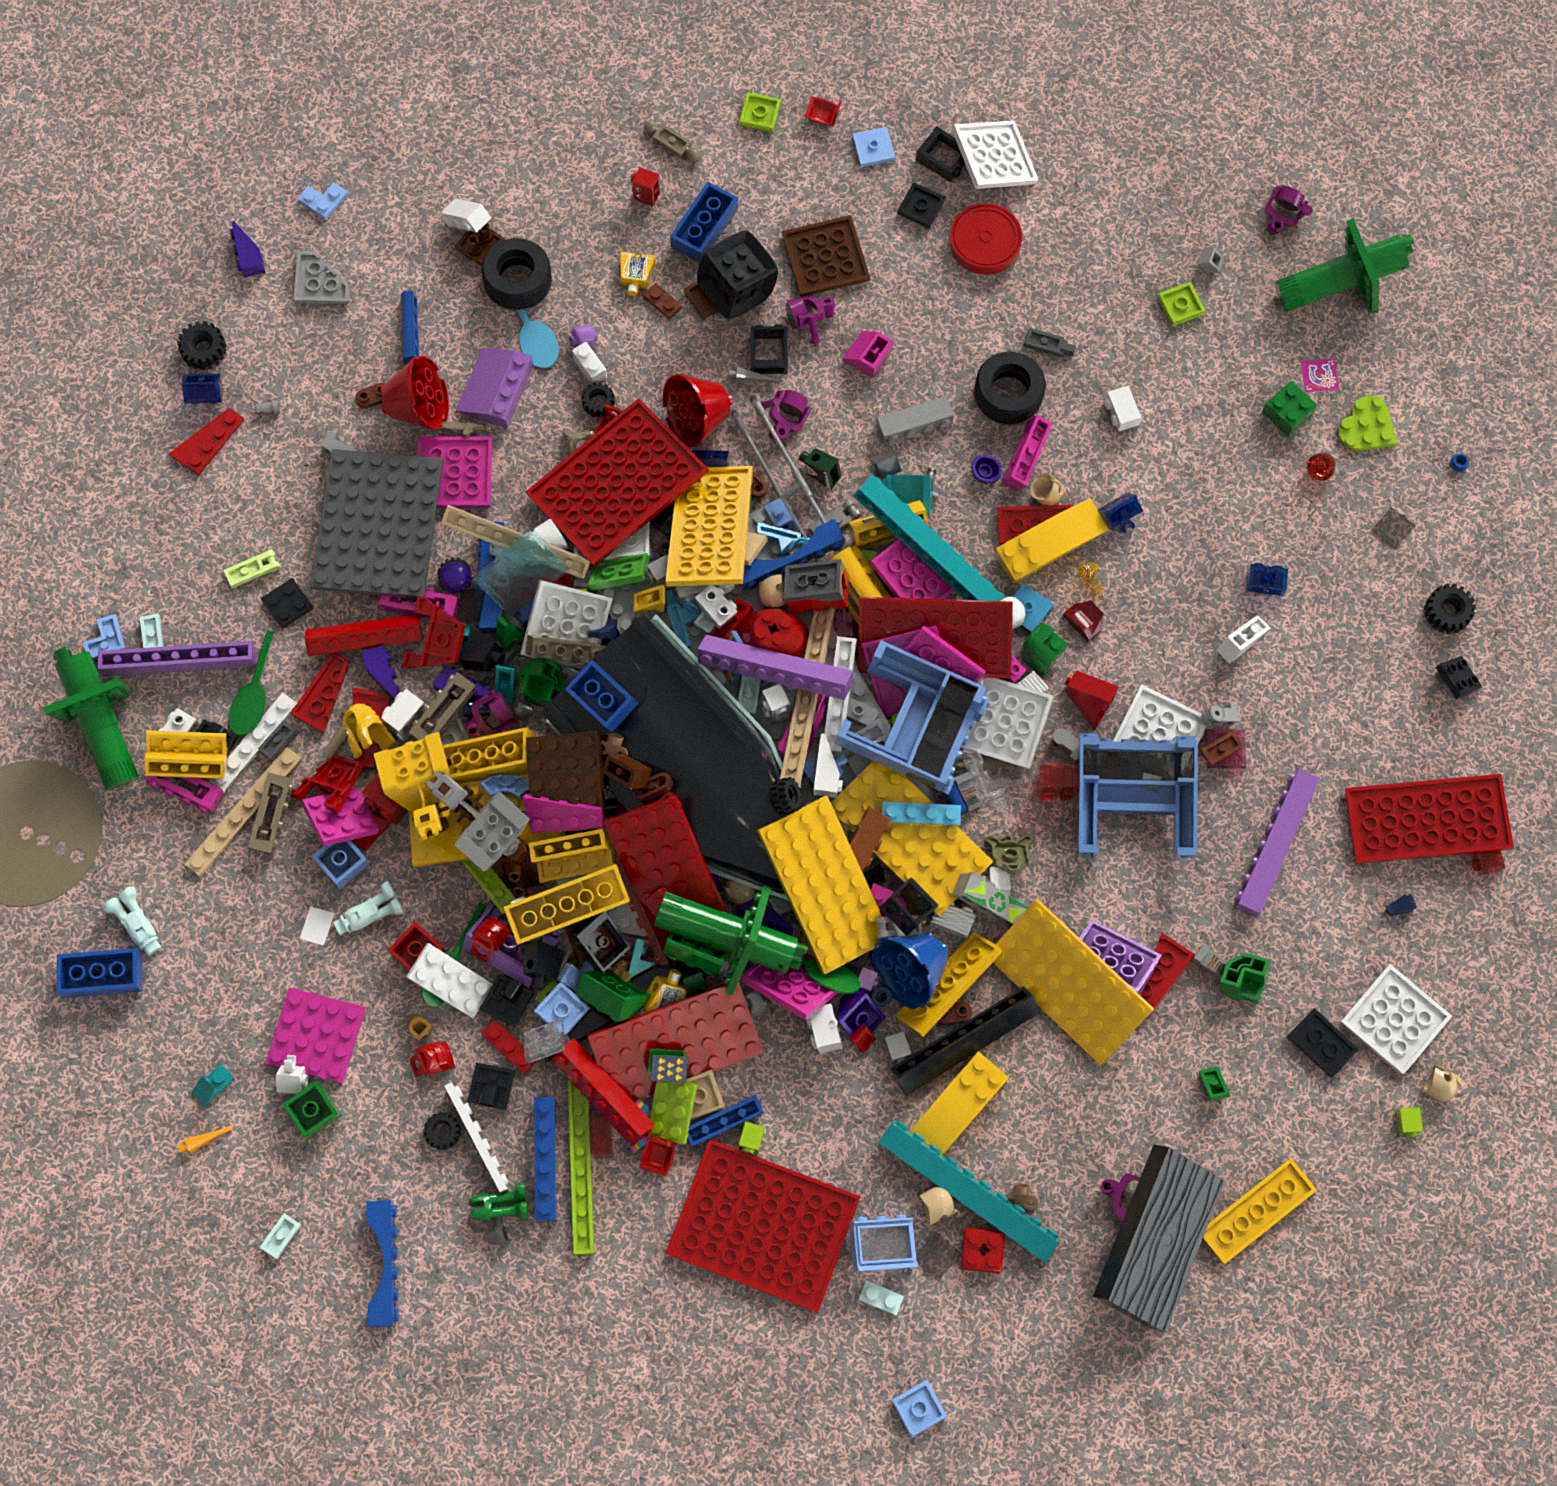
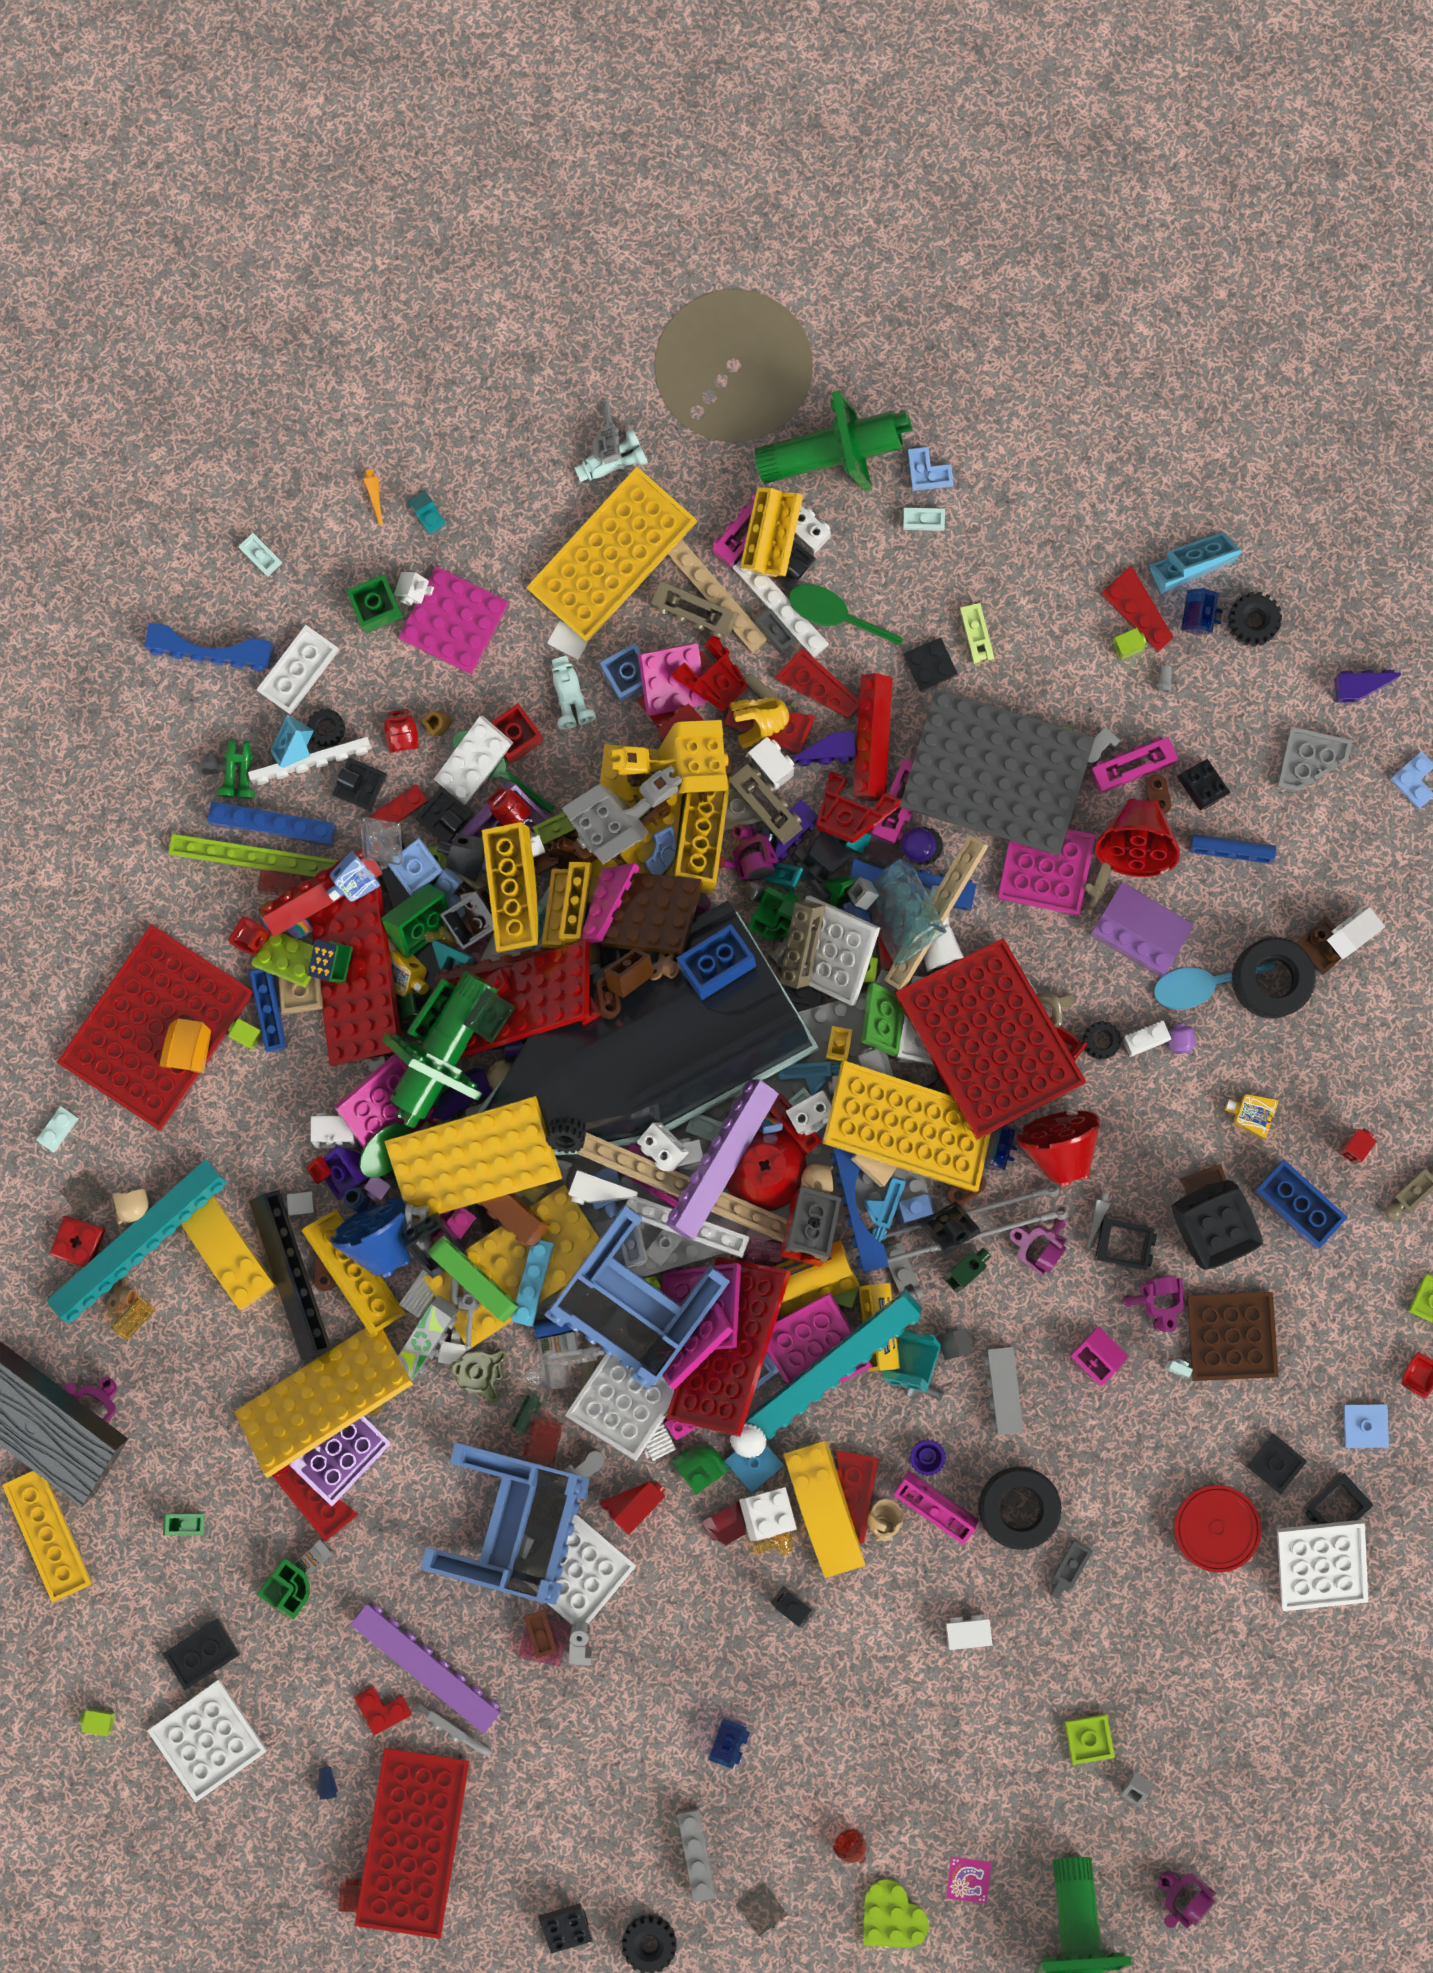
camera: 110 degrees right, 10 degrees up
blue brick [57,948,143,998] -> none
medium lavender brick [98,641,256,676] -> none
dark blue piece [587,619,617,644] -> none
copper plate [643,283,682,320] -> none
window [849,1215,919,1273] -> none
clear blue brick [1098,492,1143,533] -> none
white slope [1216,615,1271,664] -> none
green brick [1262,380,1318,436] -> none
tan helmet [1423,1064,1462,1102] -> none
none -> clear yellow plate [111,1296,156,1341]
none -> light orange slope [160,1019,211,1074]
none -> white plate [257,625,339,715]
none -> medium azure slope [270,715,314,768]
none -> medium blue torso [326,850,380,902]
none -> red plate [354,1686,413,1735]
none -> light grey plate [418,1704,492,1756]
none -> bright green beam [427,1236,519,1322]
none -> light grey piece [450,1277,480,1350]
none -> clear green plate [463,988,516,1043]
none -> clear green plate [510,1390,541,1436]
none -> yellow plate [526,467,698,643]
none -> light grey piece [593,398,621,464]
none -> white brick [637,1123,690,1171]
none -> light grey brick [677,1807,715,1902]
none -> white brick [739,1487,797,1541]
none -> black torso [771,1585,815,1628]
none -> light grey plate [847,877,879,910]
none -> black plate [921,1201,980,1255]
none -> dark pink brick [1090,736,1179,794]
none -> lime brick [1112,628,1147,660]
none -> medium azure slope [1149,532,1241,594]
none -> light aqua plate [1164,1359,1193,1377]
none -> black plate [1177,759,1231,811]

